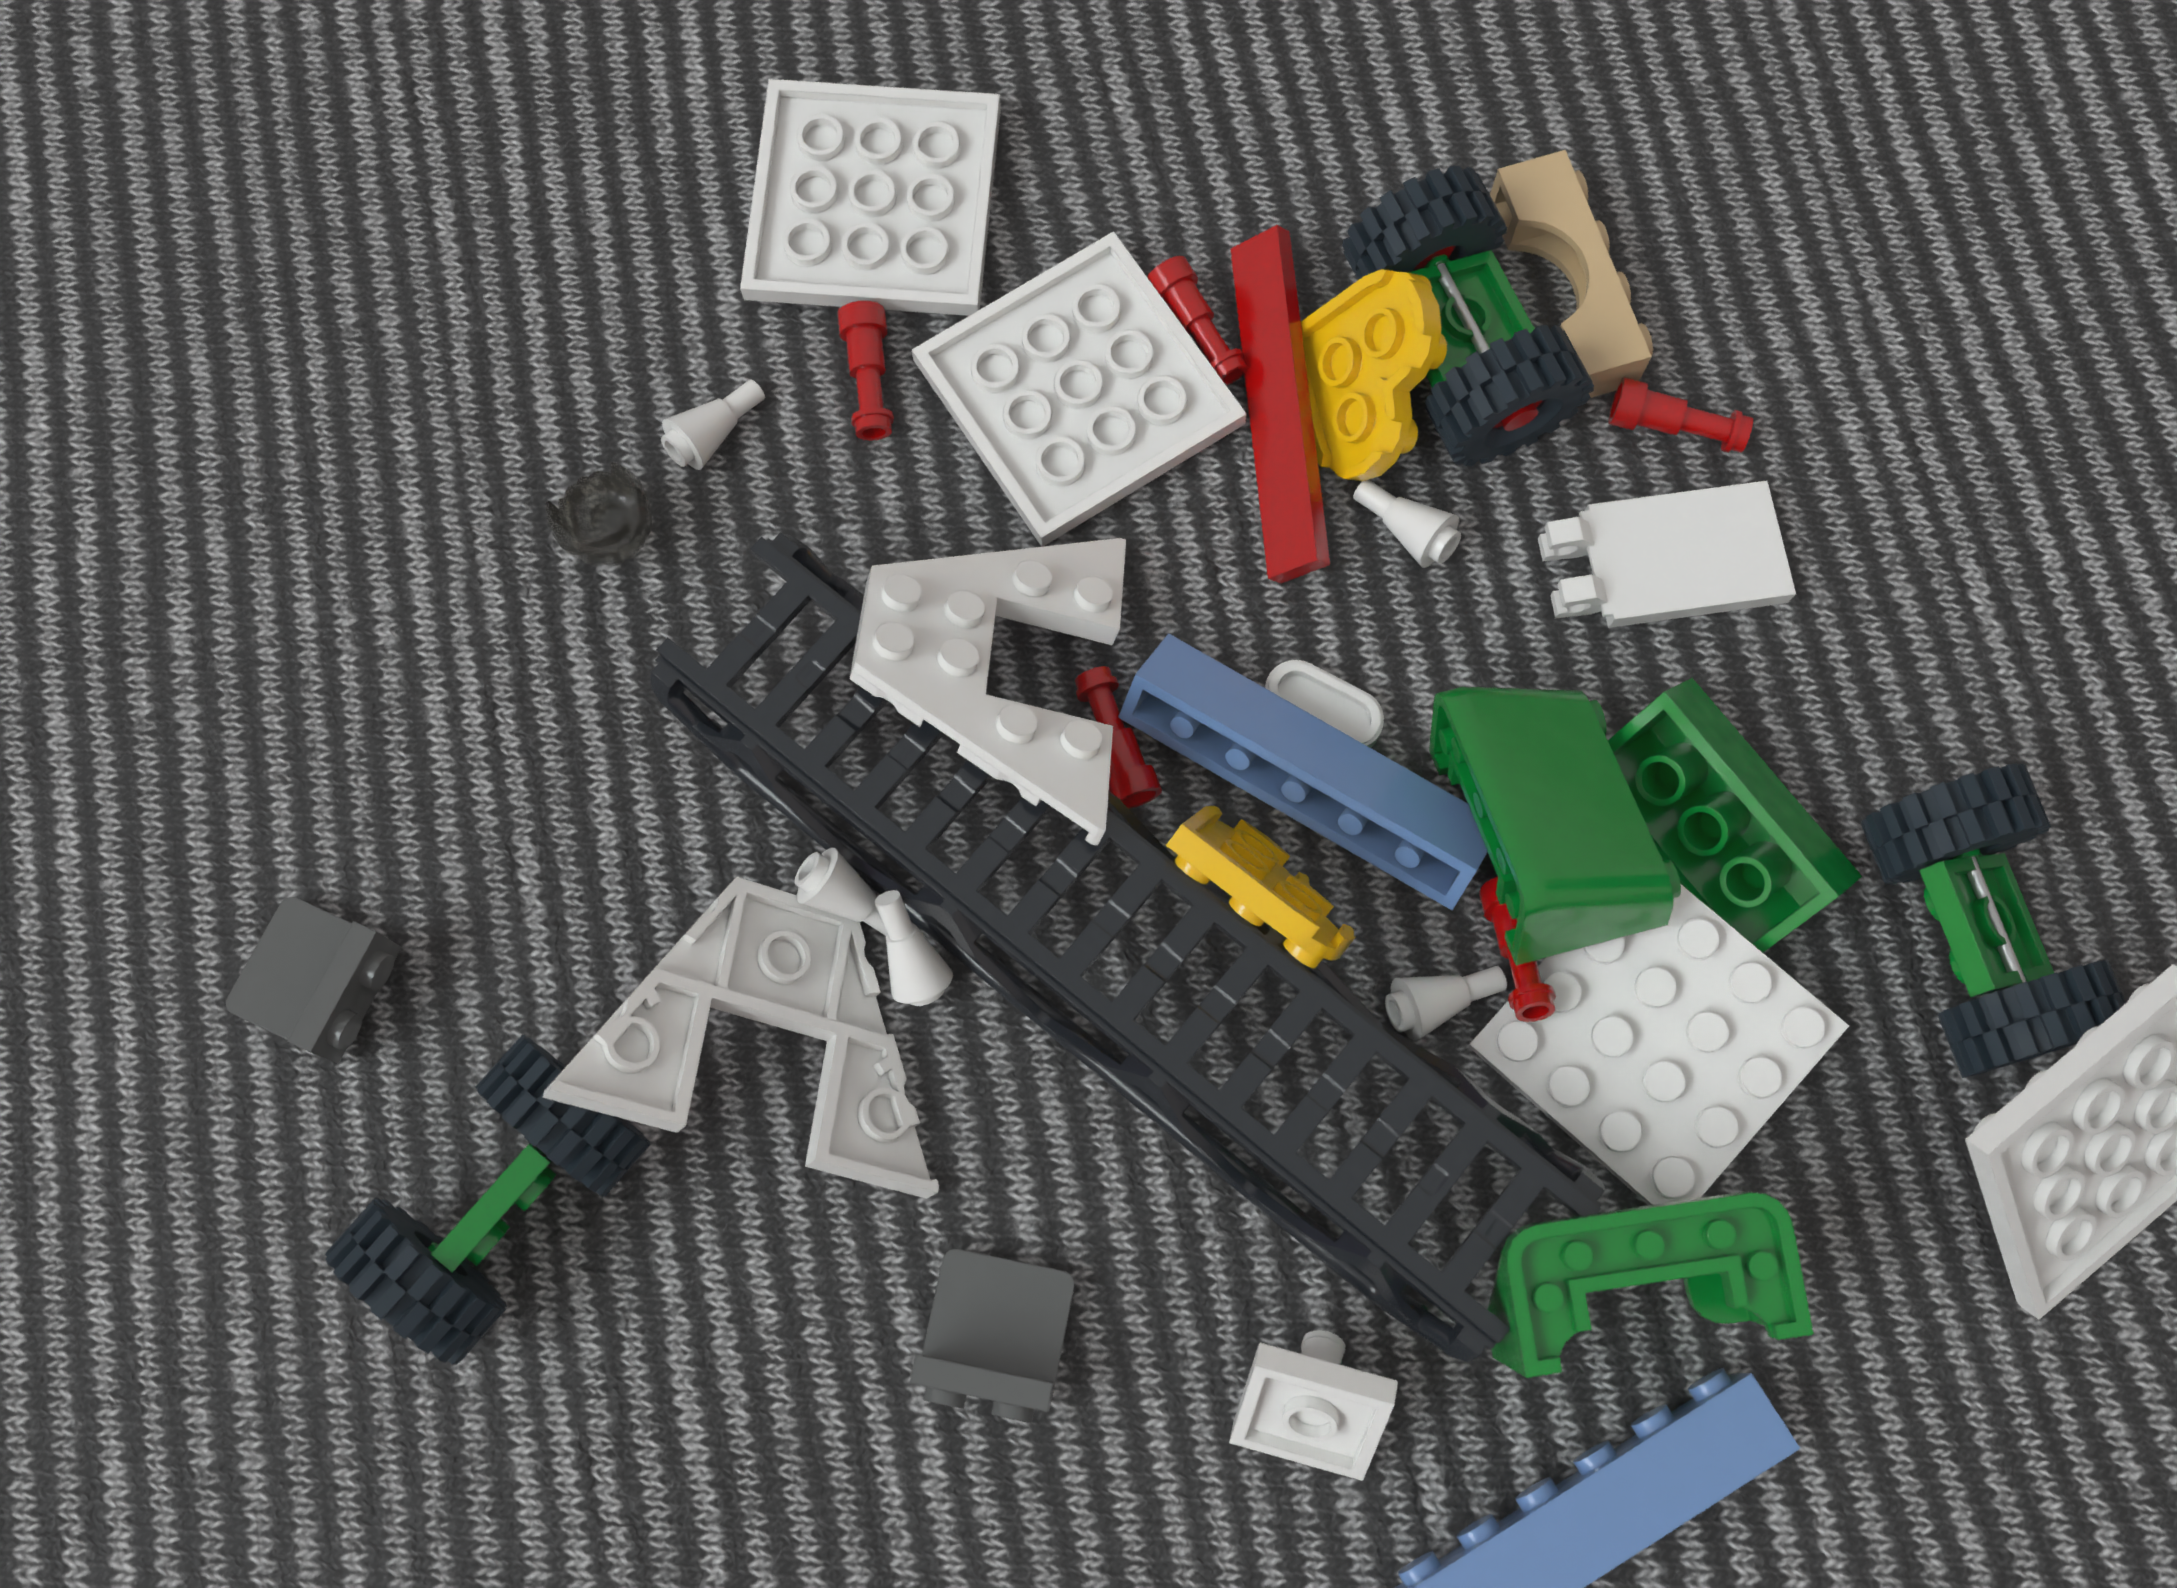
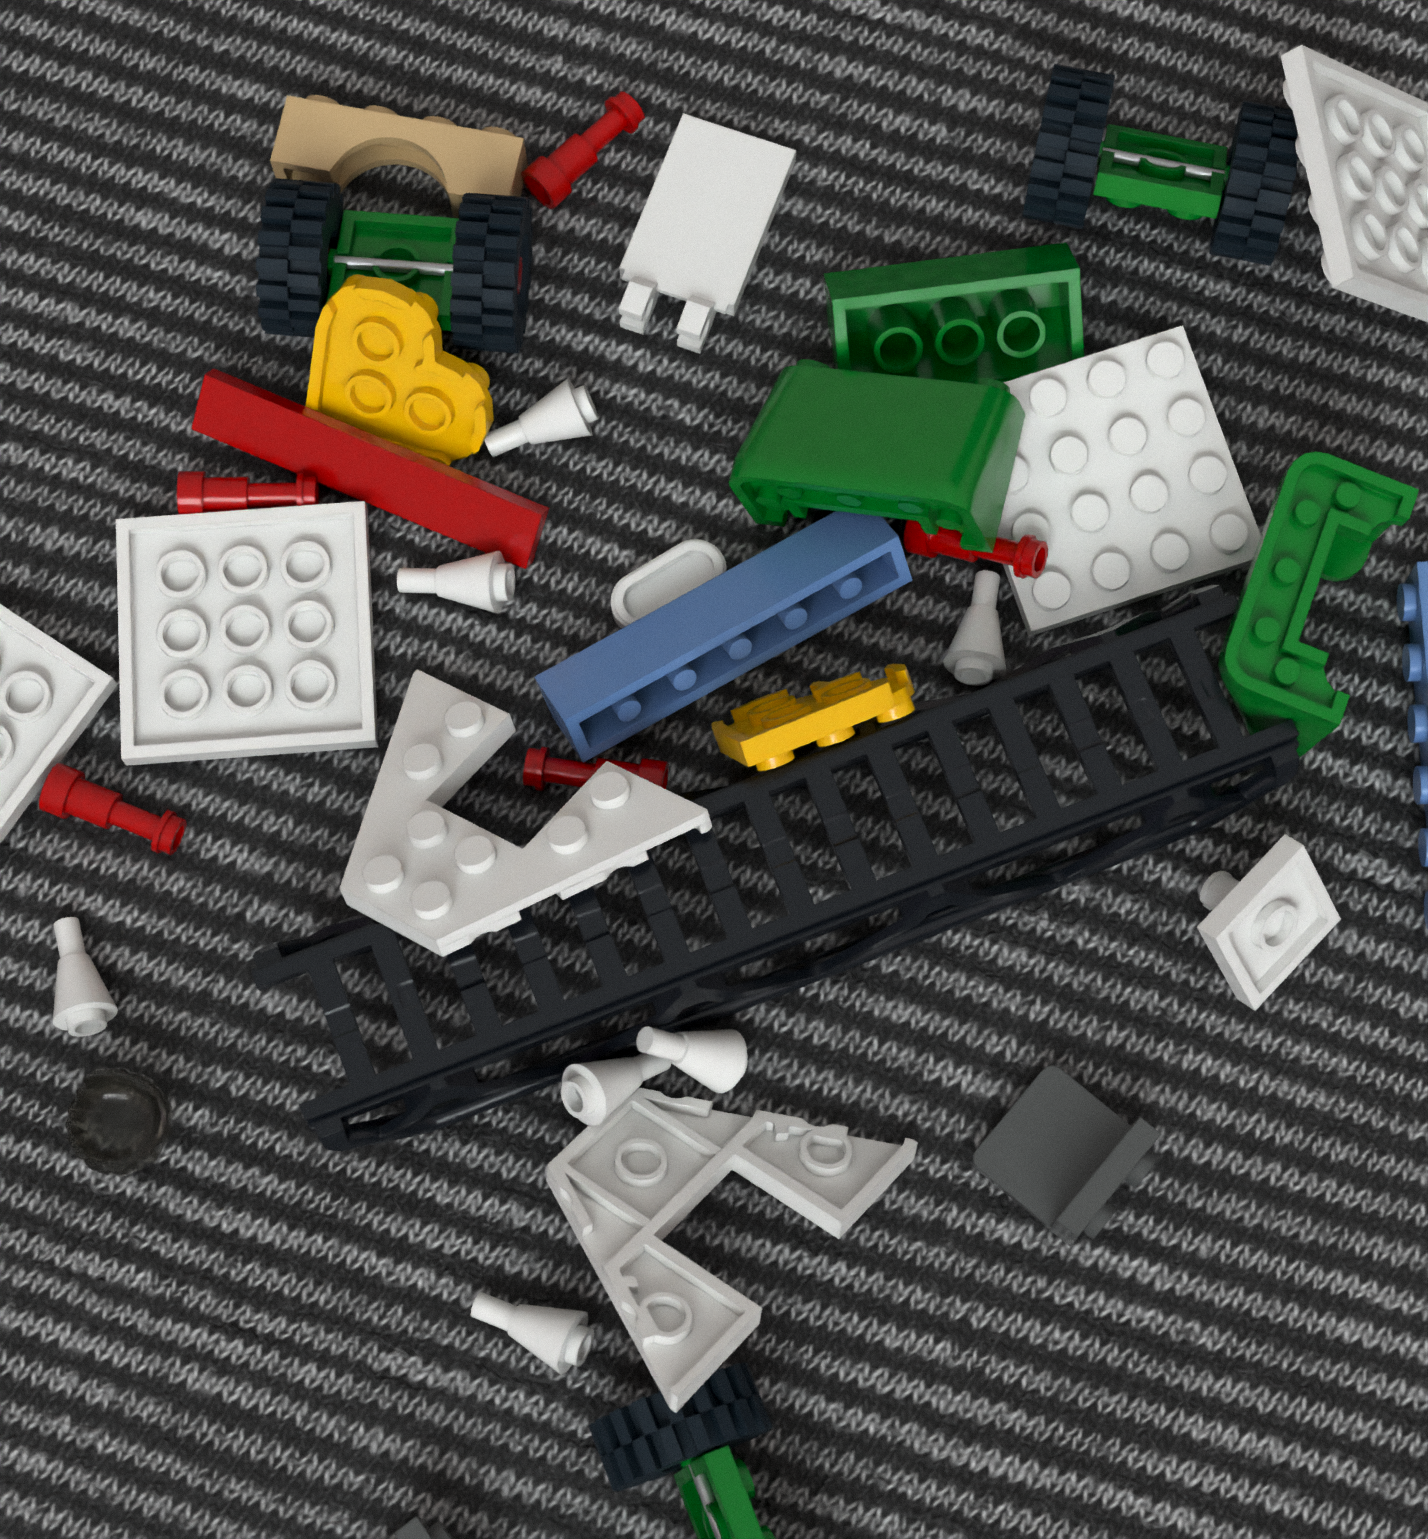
camera: 60 degrees left, 0 degrees up
none -> white cone [397,551,515,613]
none -> white cone [471,1292,594,1375]

